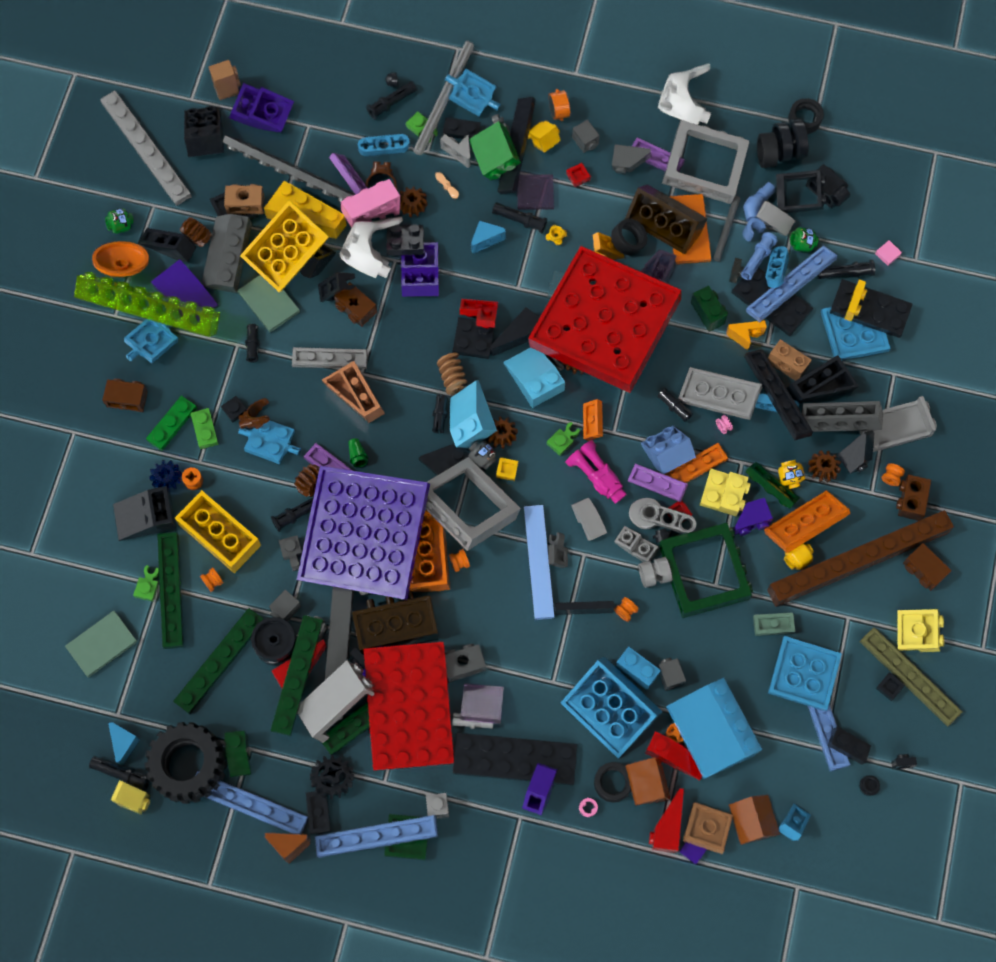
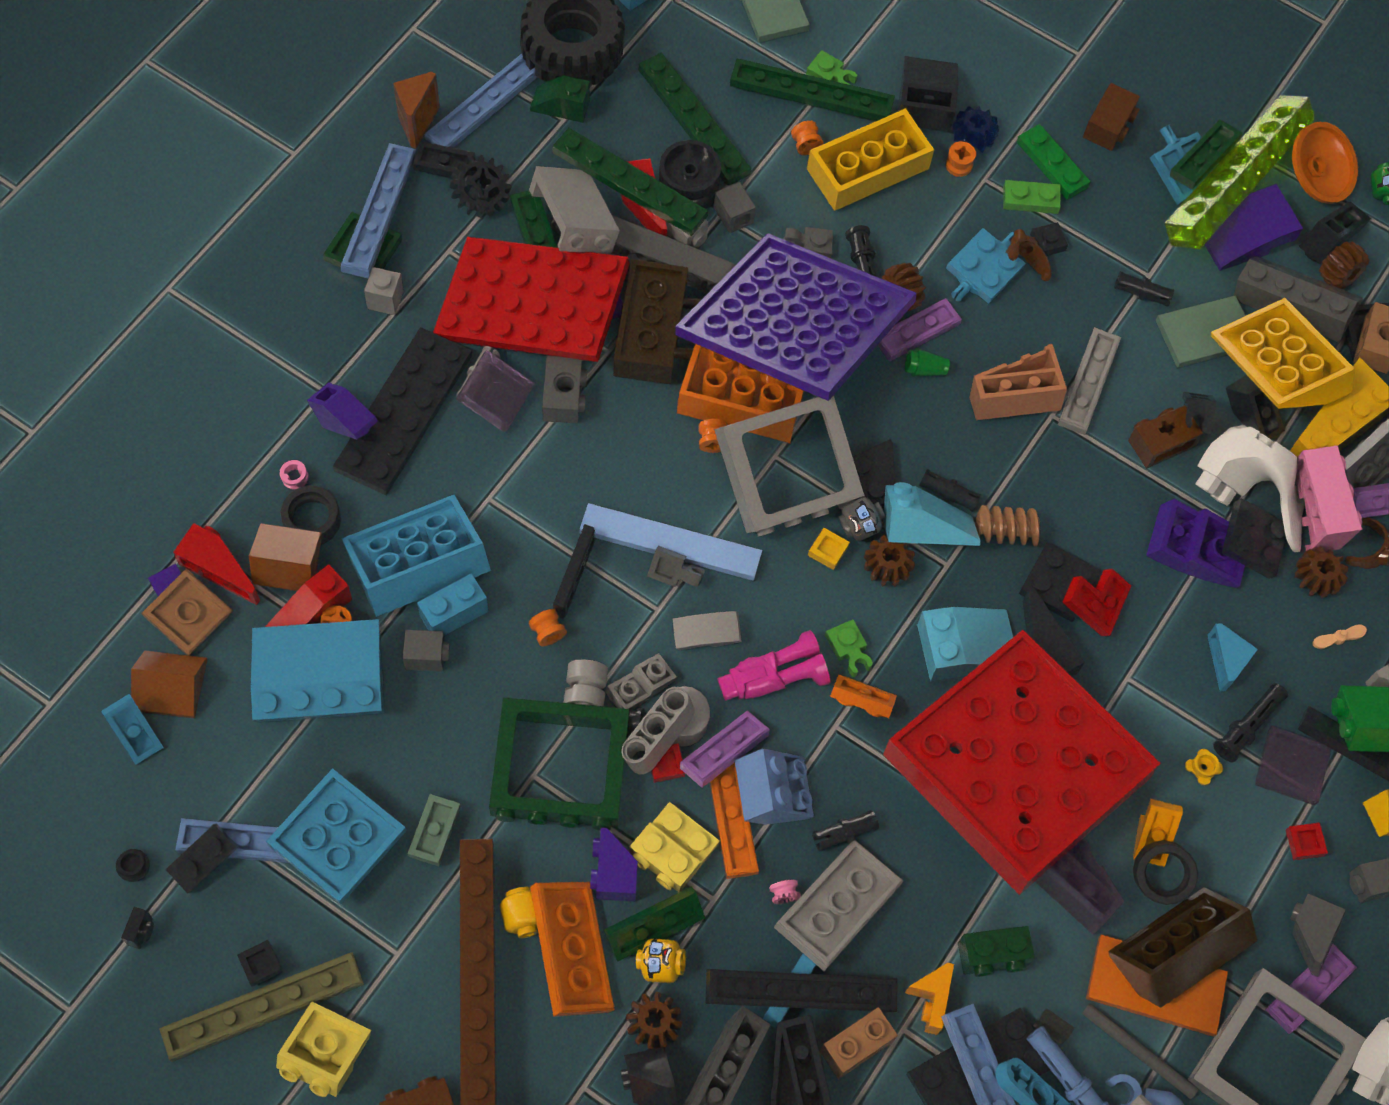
camera: 105 degrees right, 5 degrees down
none -> dark green plate [1170,119,1243,190]

